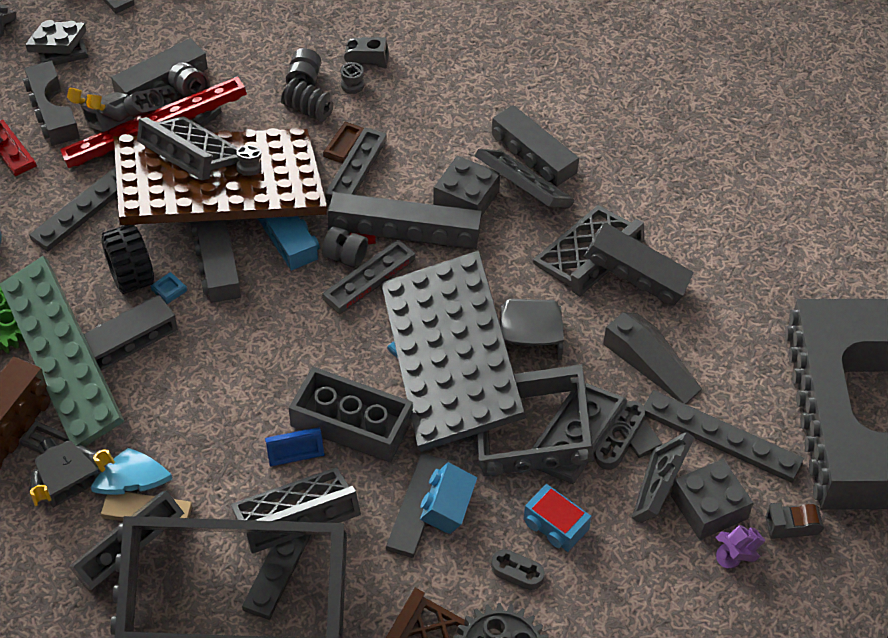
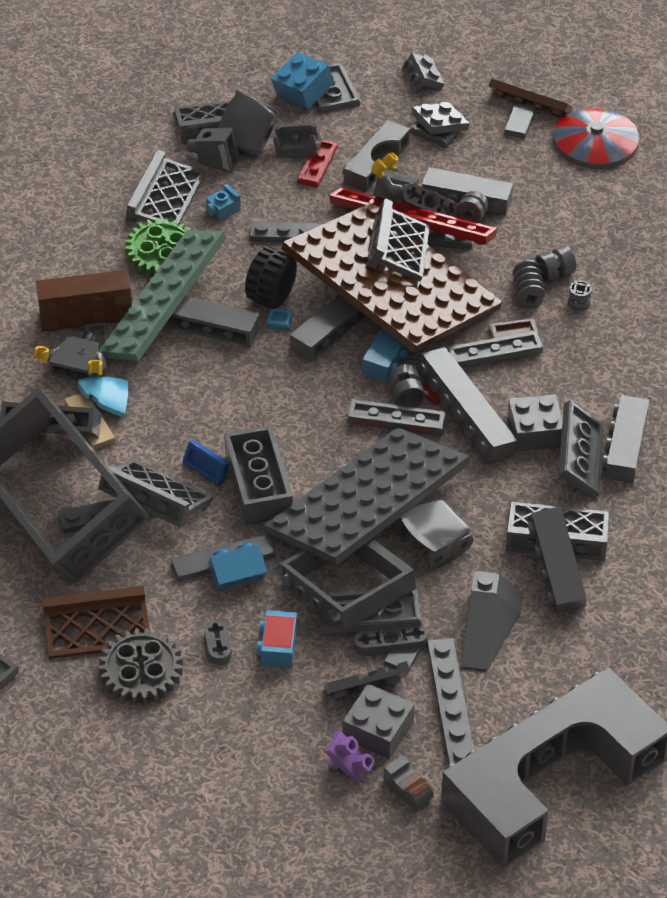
camera: 55 degrees right, 5 degrees down
dark grey wheel [236,145,262,175] -> none
dark grey leg [344,37,389,68] -> none

